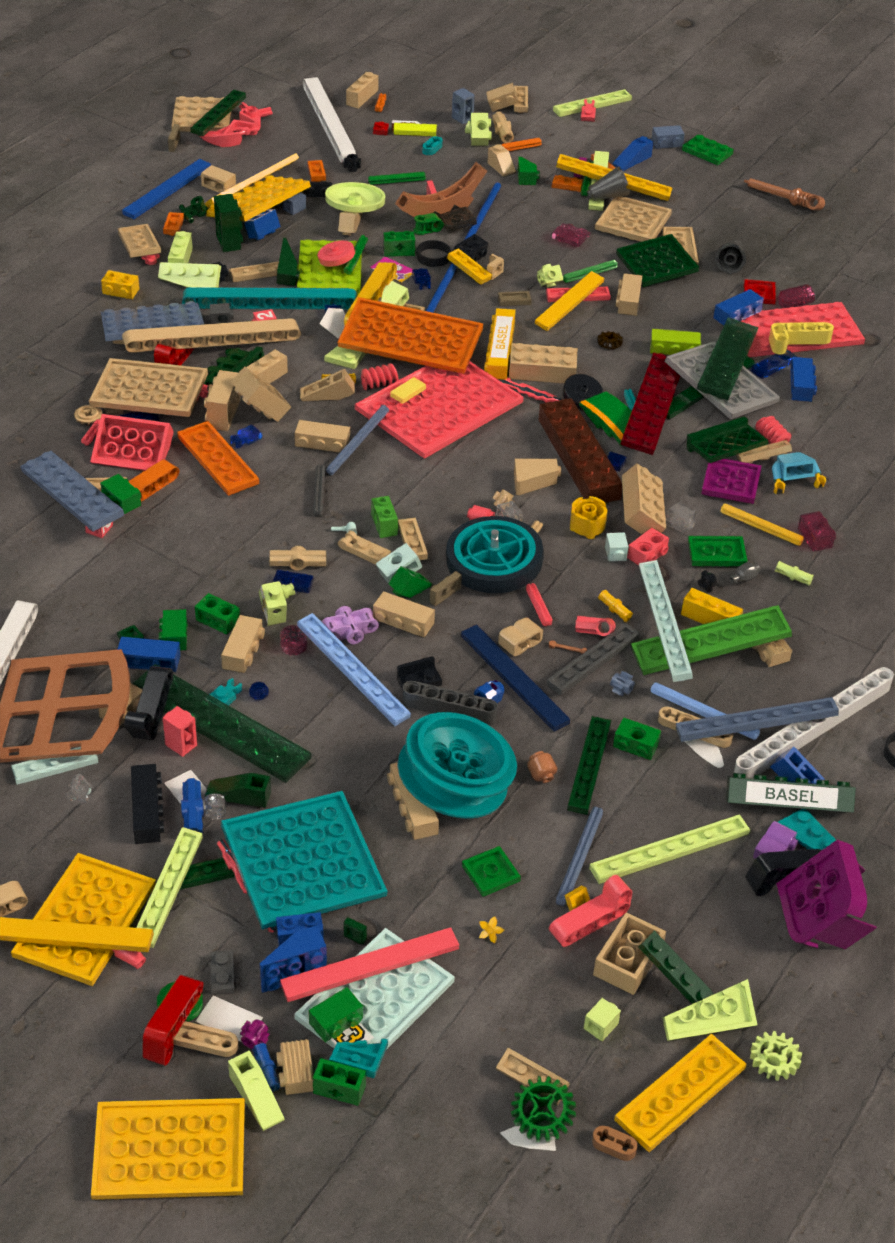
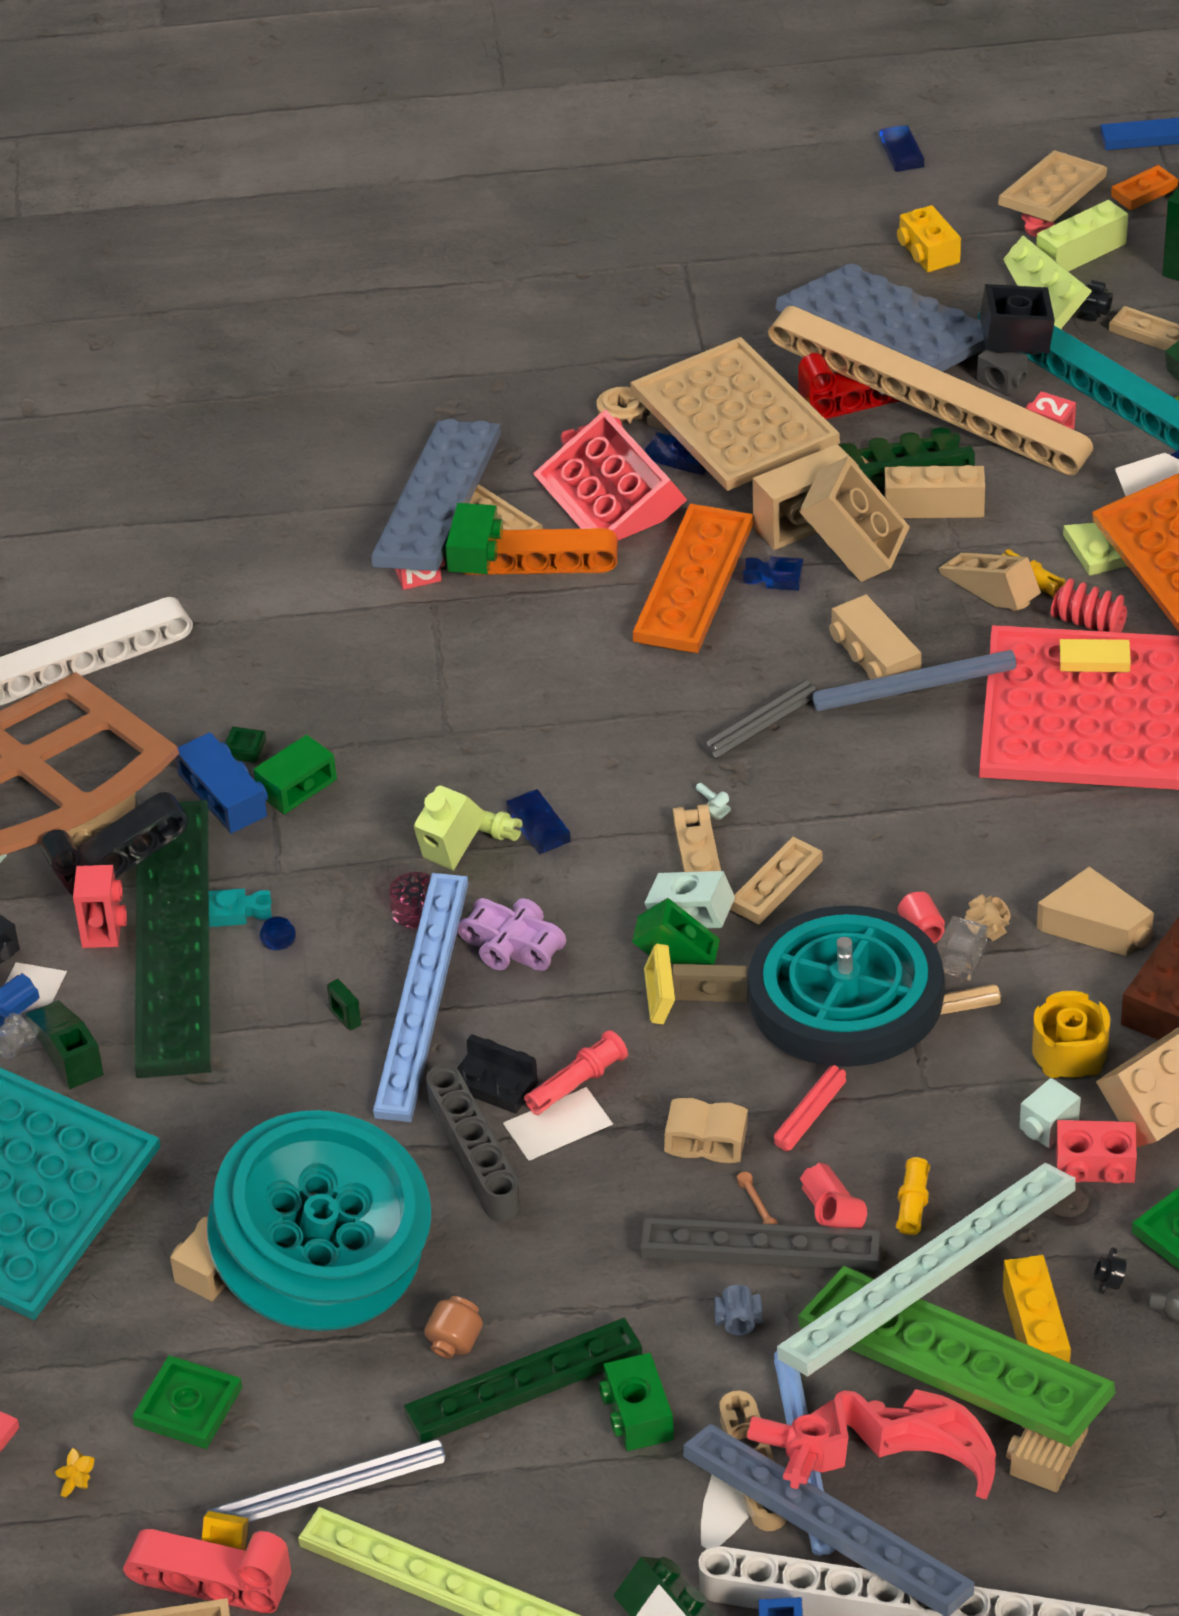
camera: 55 degrees right, 0 degrees up
green brick [195,593,240,635] -> none
tan brick [221,615,265,673] -> none
tan piece [270,546,326,571] -> none
bright green brick [371,496,398,538] -> none
tan brick [373,591,435,638] -> none
dark blue tile [461,625,570,732] -> none
blue rock [474,680,505,703] -> none
none -> dark green tile [327,979,361,1031]
none -> white sticker [503,1087,613,1161]
none -> coral pin [524,1030,628,1115]
none -> light yellow tile [644,944,675,1025]
none -> coral piece [747,1389,996,1500]
none -> clear blue tile [879,125,925,172]
none -> black brick [980,284,1055,355]

